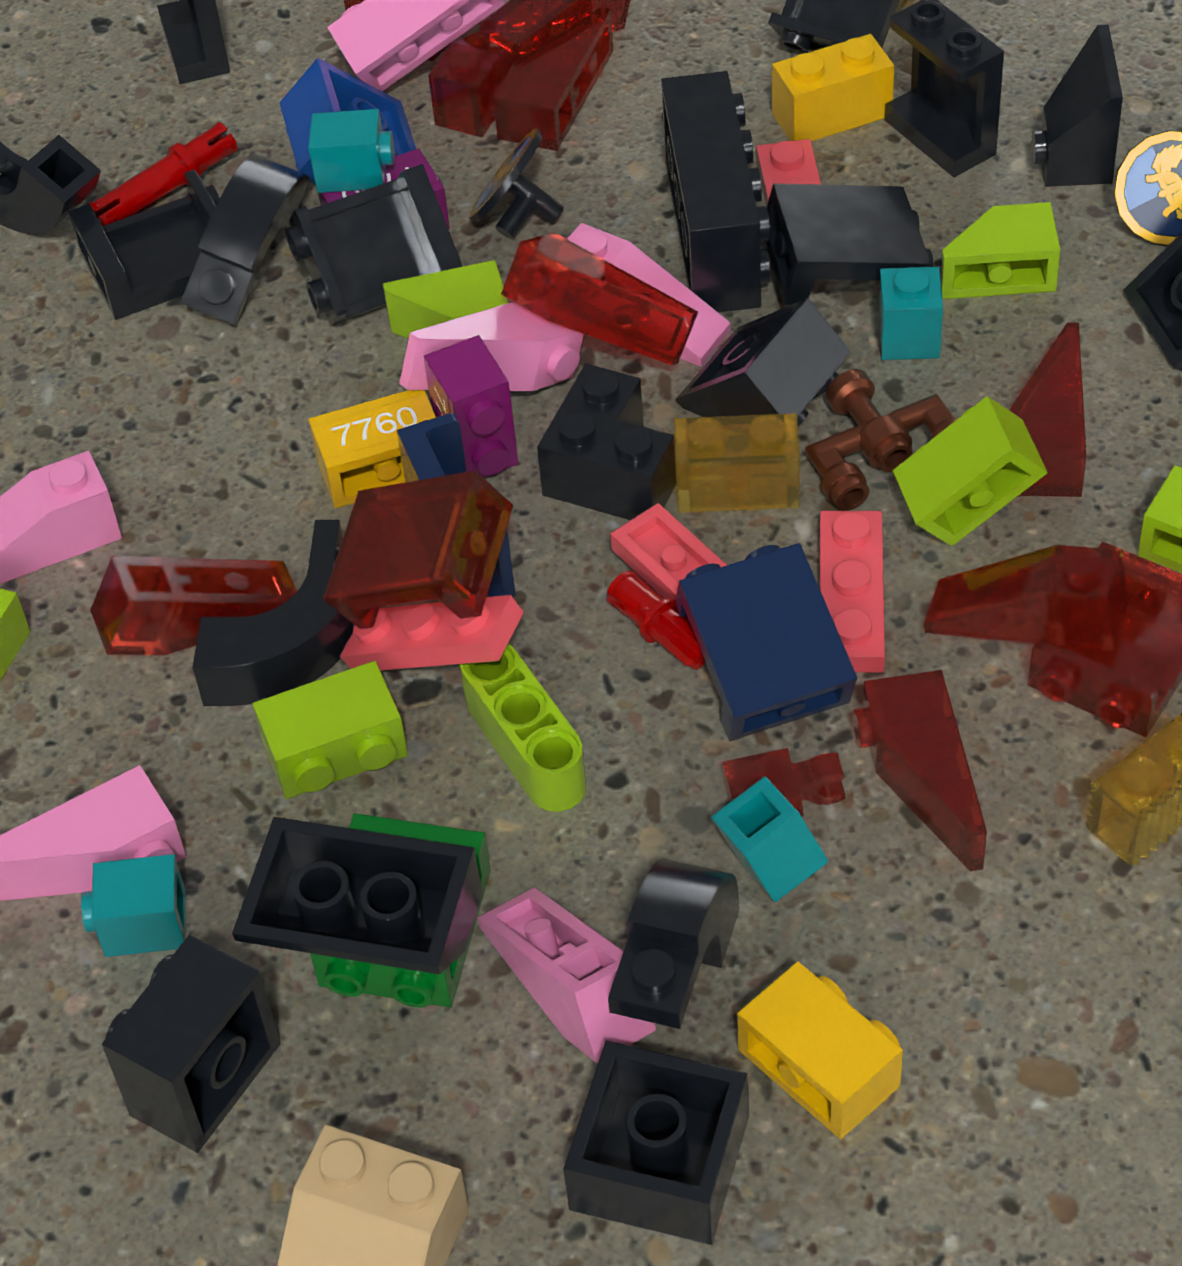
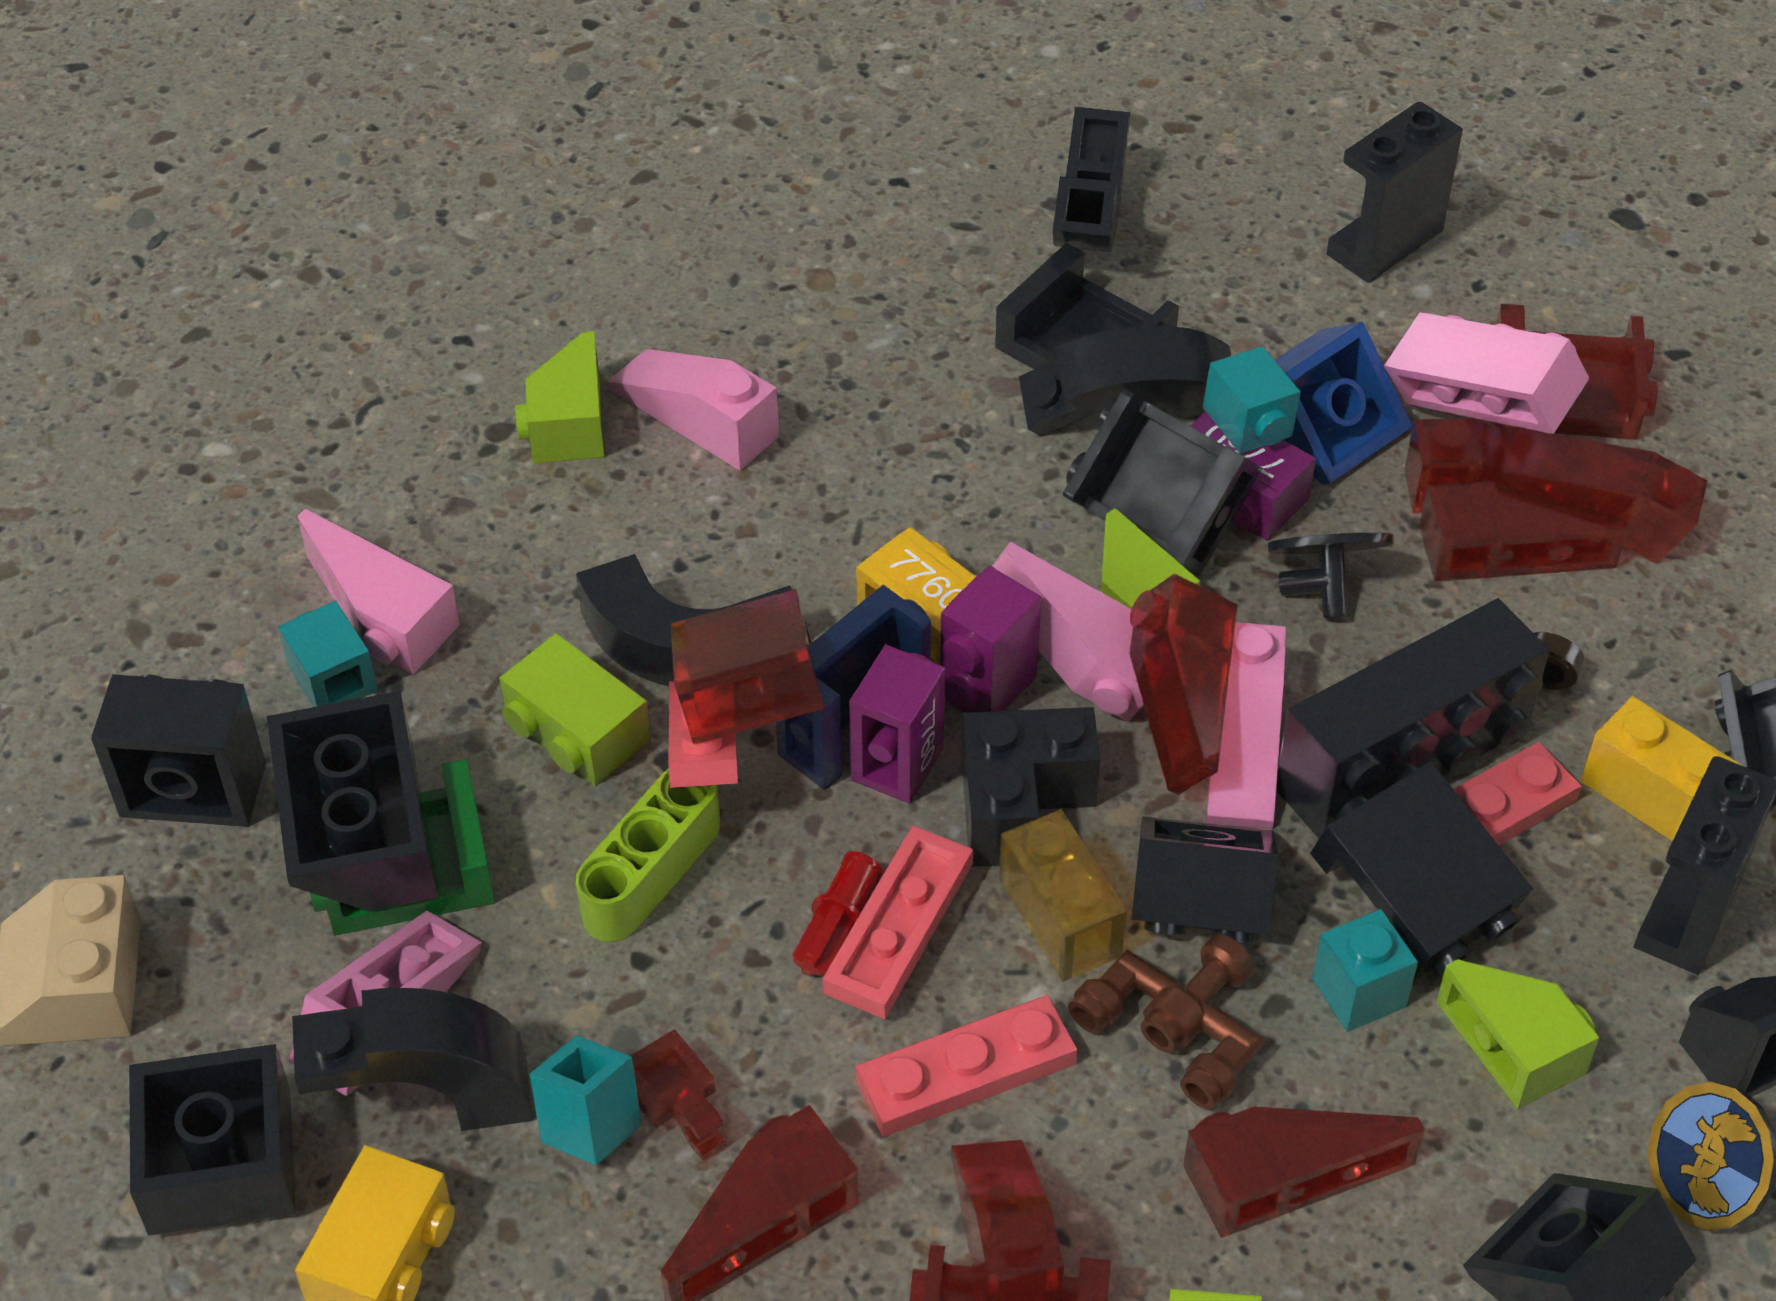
camera: 60 degrees right, 0 degrees up
red pin [86,122,238,226] -> none
clear red slope [90,556,297,655] -> none
dark blue panel [675,543,857,742] -> none
lime brick [893,396,1048,546] -> none
none -> magenta brick [849,644,945,804]

